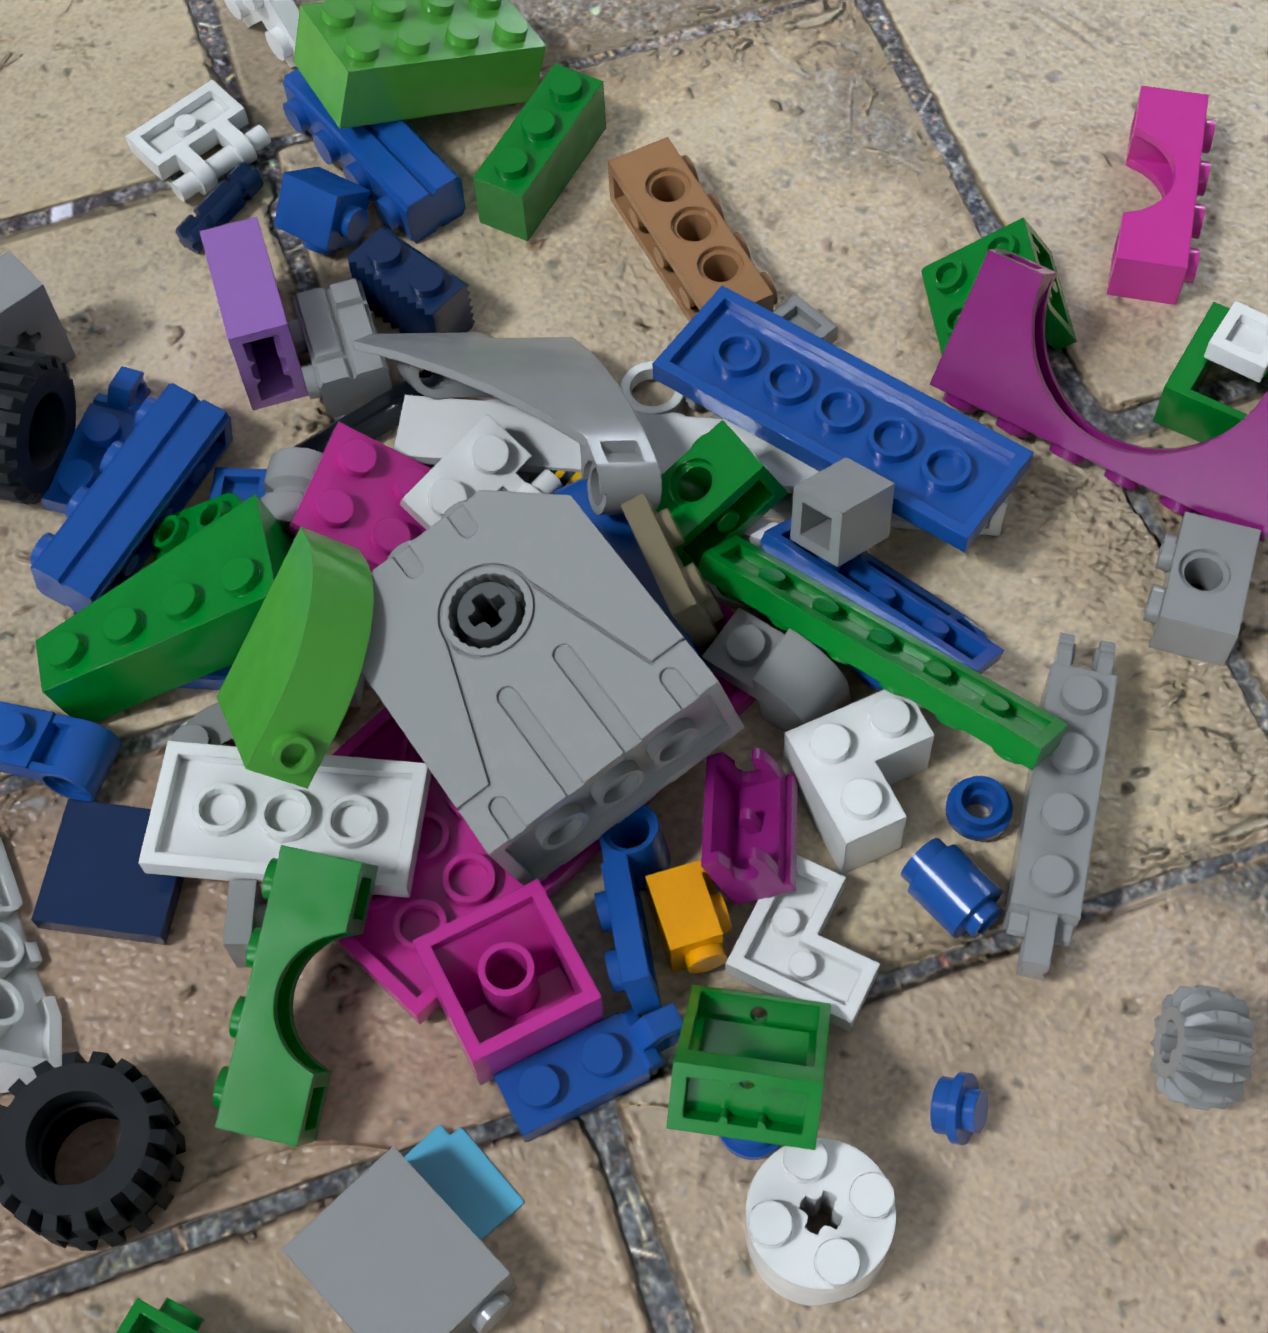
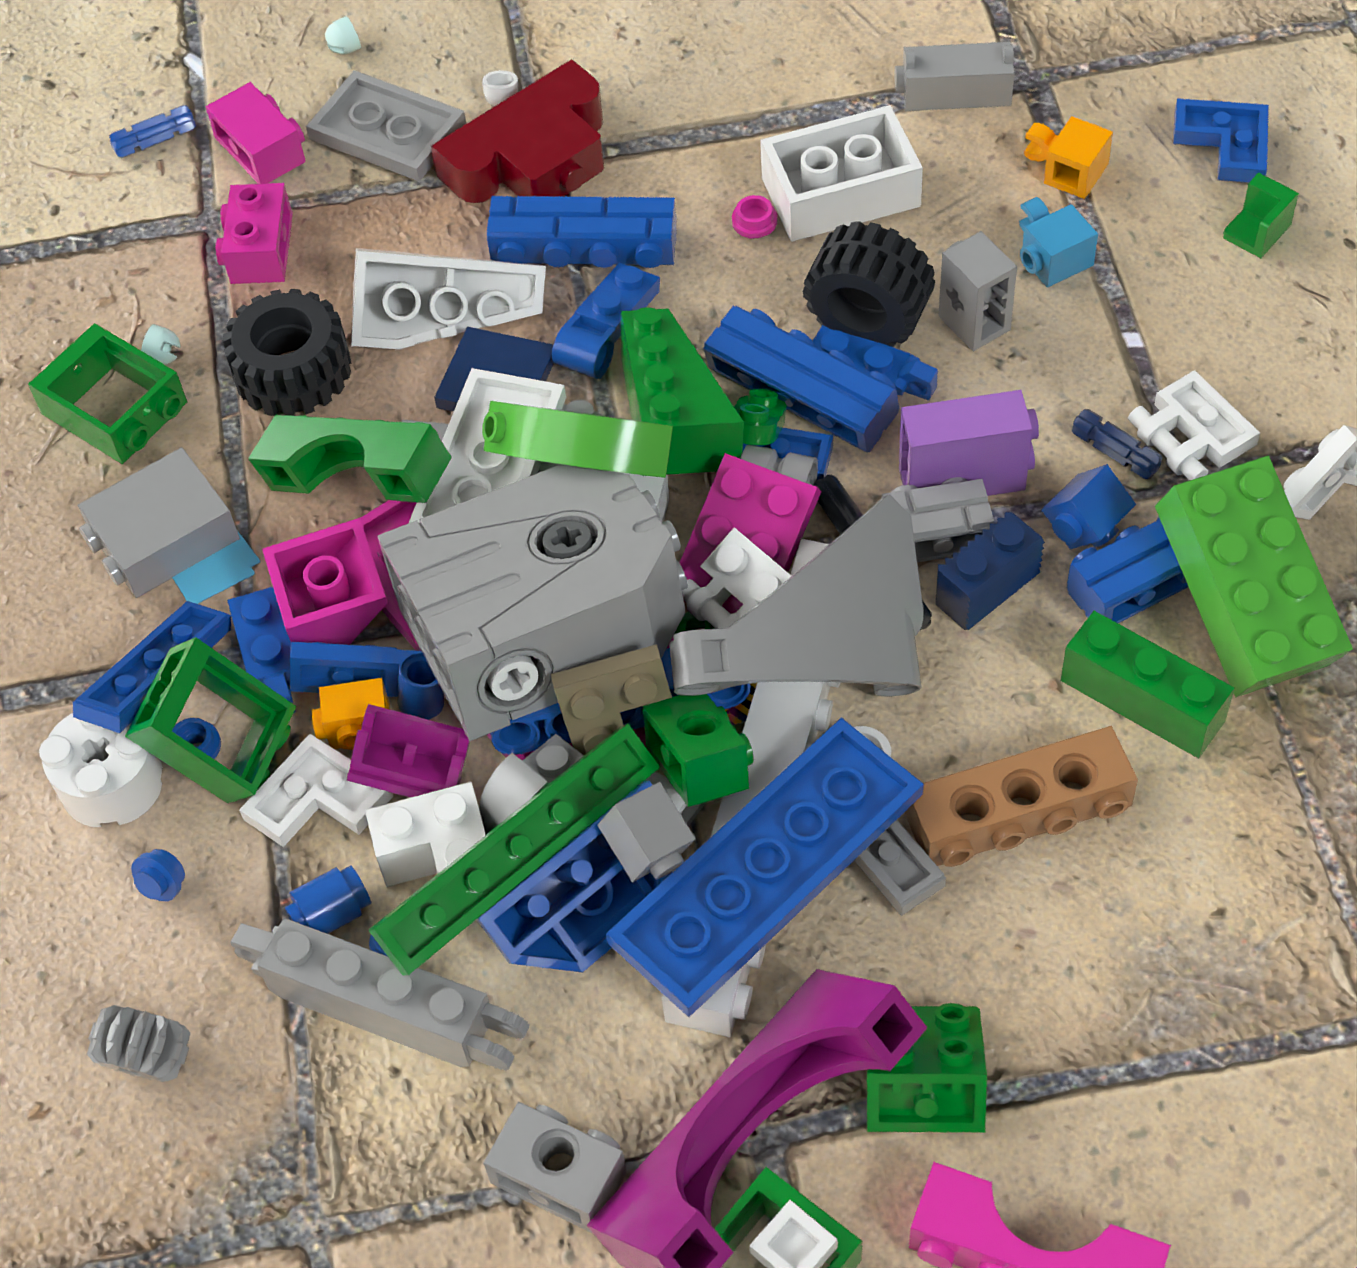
camera: 100 degrees right, 5 degrees down
none -> blue tile [73,601,231,733]

